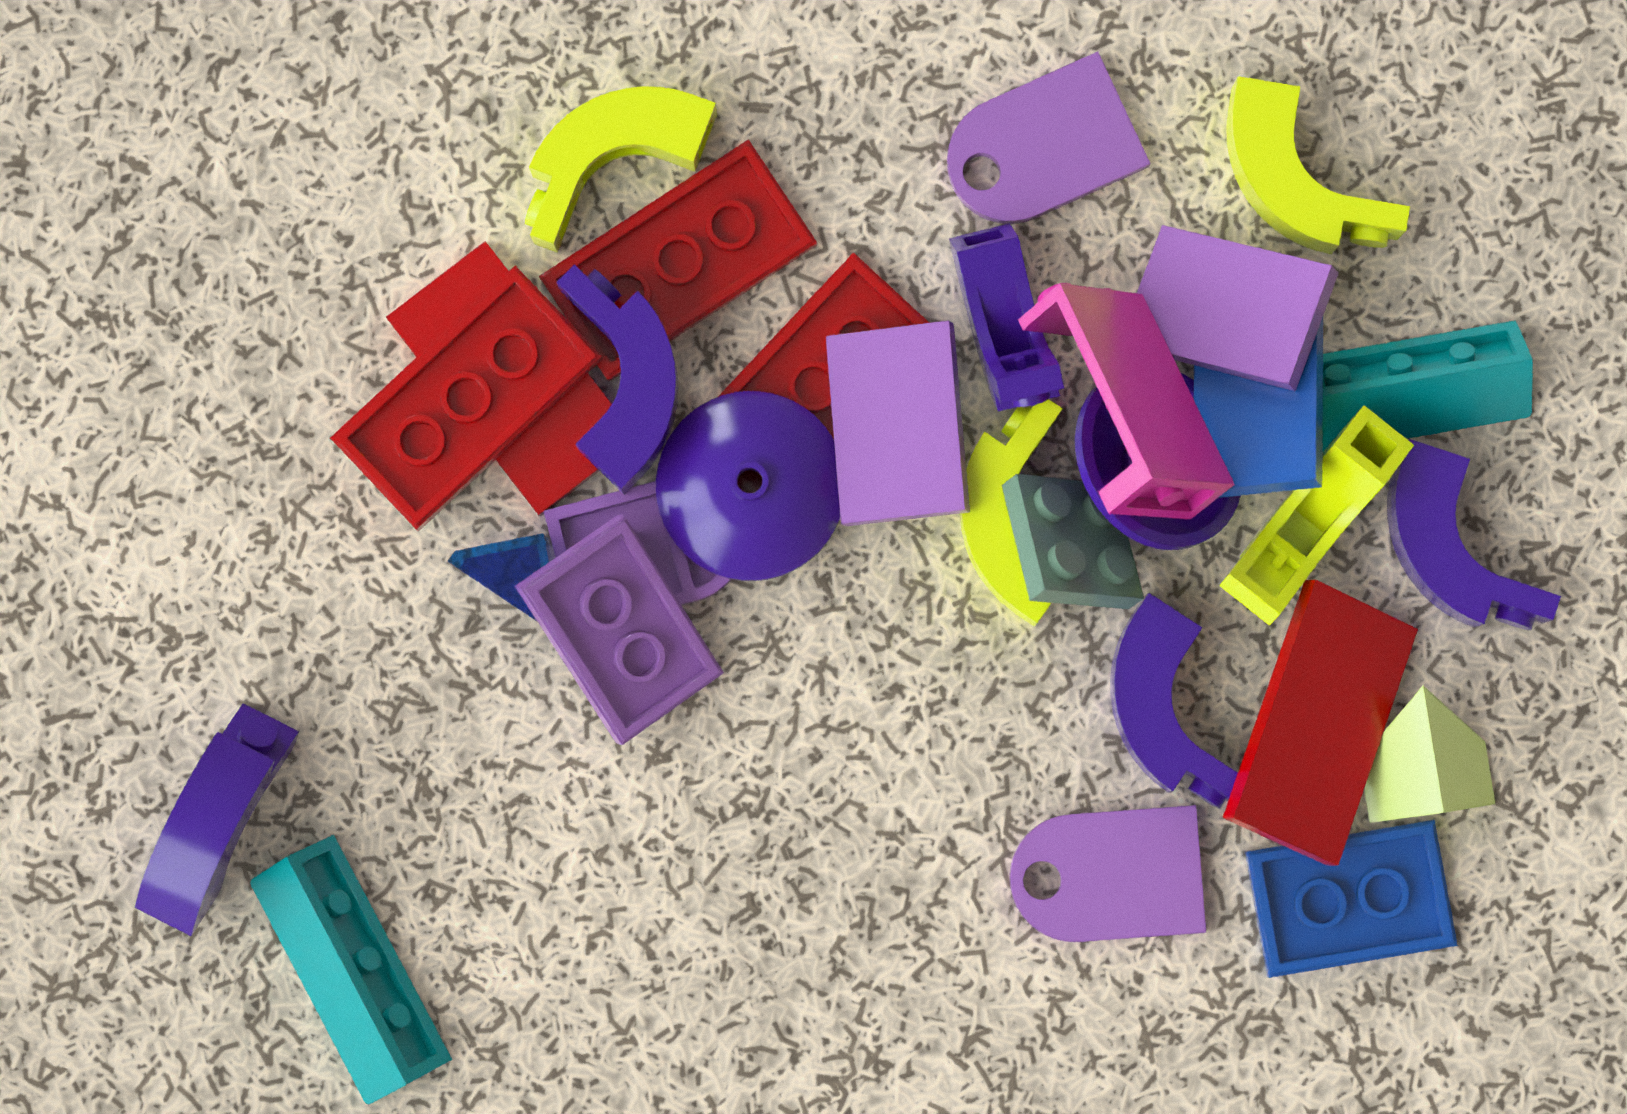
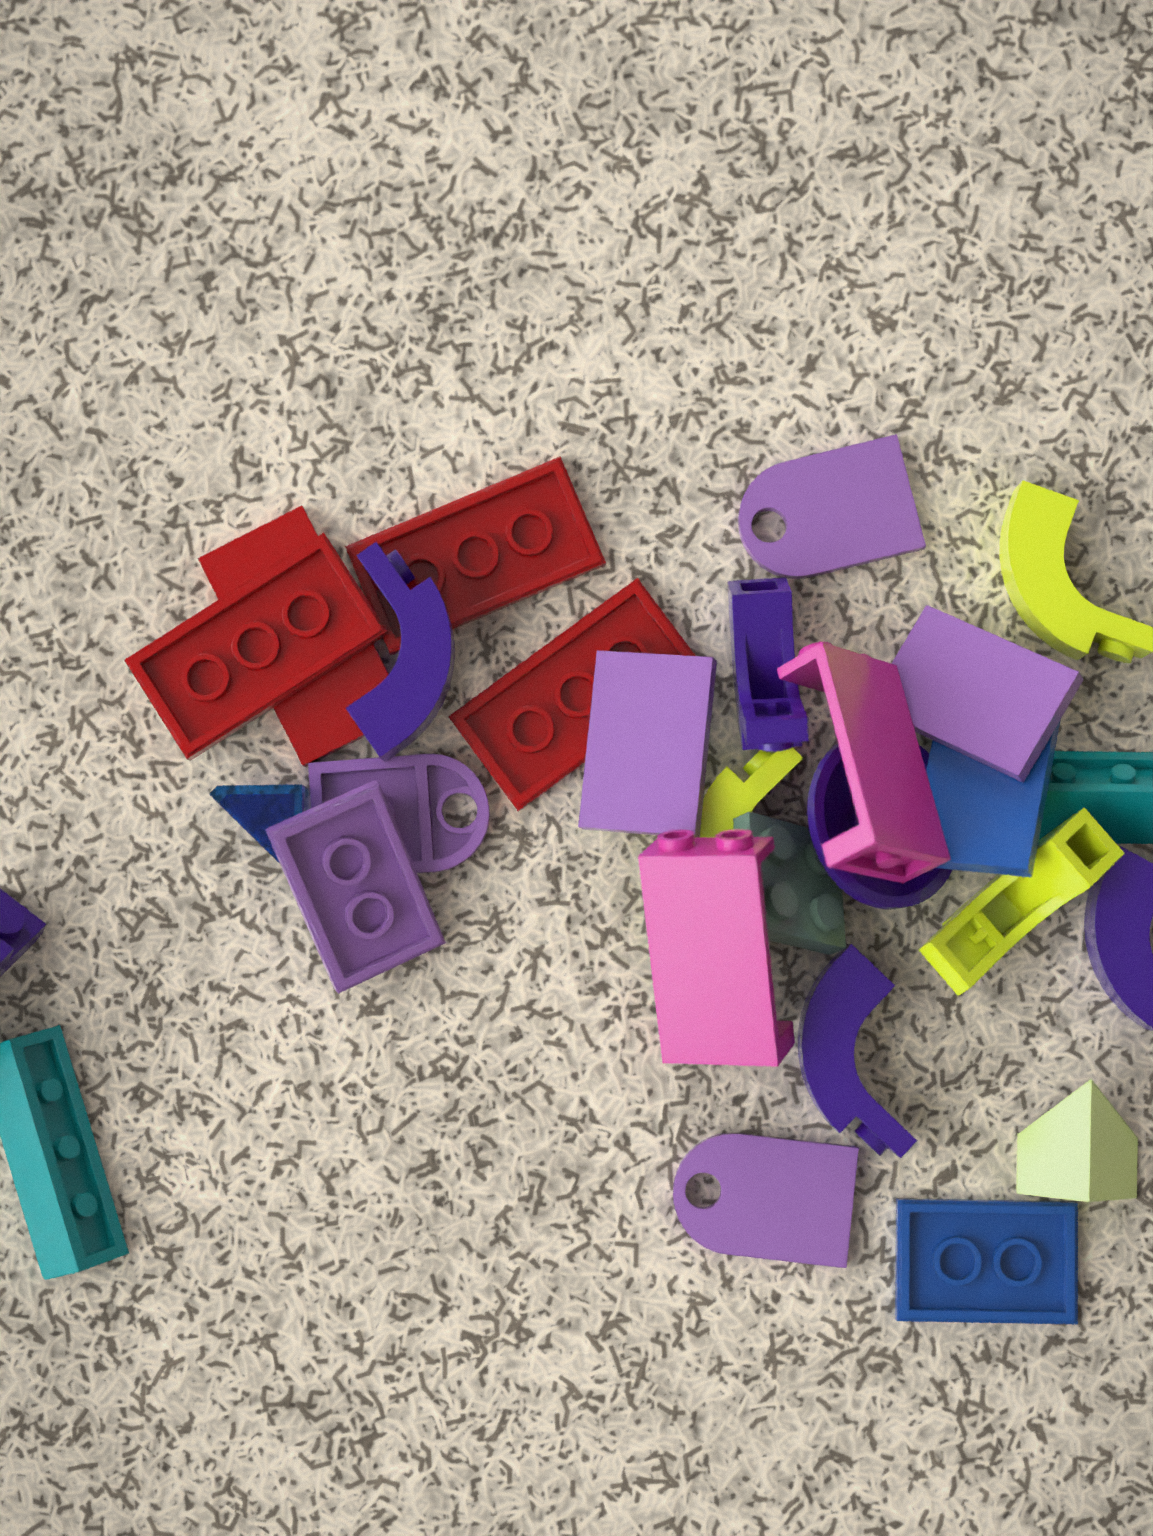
camera: 15 degrees right, 0 degrees up
neon yellow arch [525,86,717,253] -> none
dark purple dish [656,391,840,581] -> none
red tile [1222,579,1418,866] -> none
none -> panel [638,829,795,1067]

